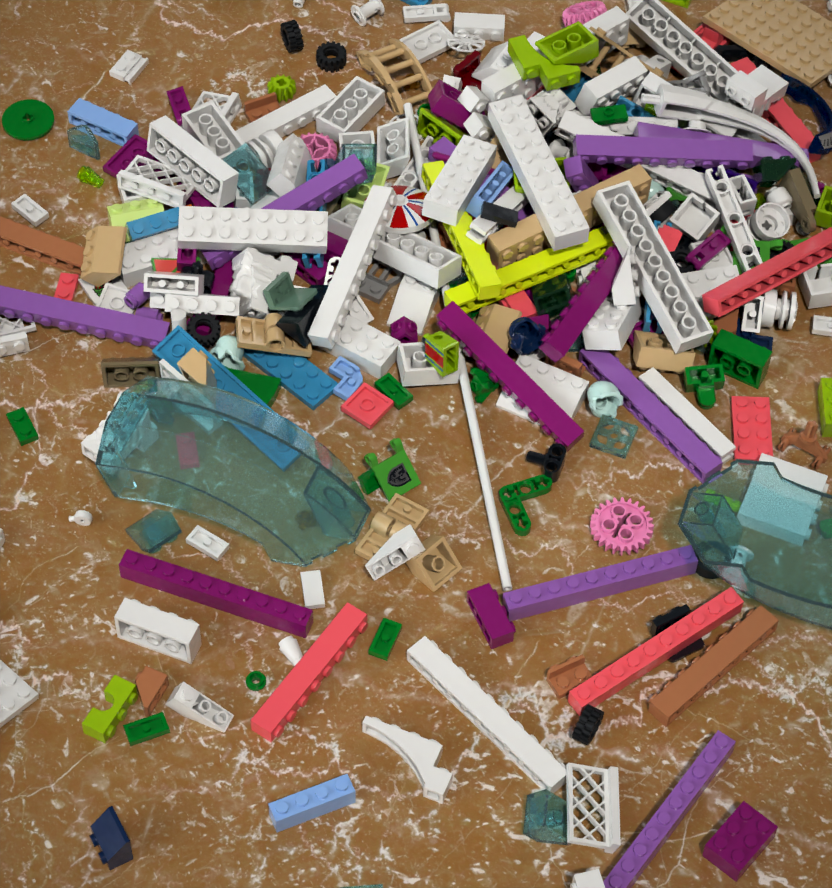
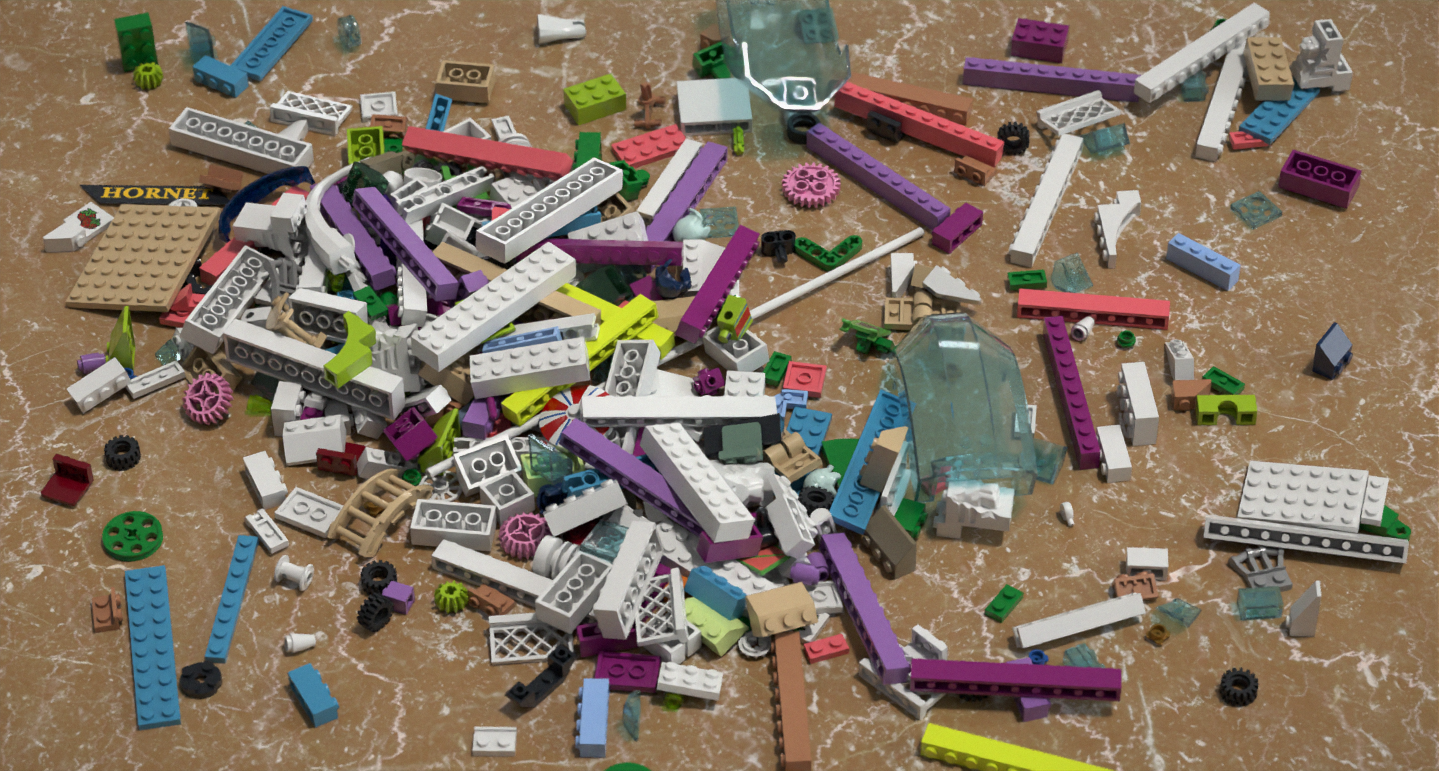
camera: 115 degrees left, 10 degrees down
white plate [11,194,49,227] -> none
magenta plate [167,86,191,126] -> none
white tile [300,570,325,609] -> none
white wheel [447,32,485,52] -> none
white brick [457,86,489,113] -> none
black tile [480,201,518,228] -> none
lime slope [535,21,599,64] -> none
white slope [612,246,641,306] -> none
none -> medium lavender brick [382,581,415,615]
none -> black slope [505,645,576,707]
none -> white plate [657,662,723,700]
none -> white slope [891,253,917,298]
none -> clear light blue slope [1051,252,1093,293]
none -> white brick [1096,425,1132,483]

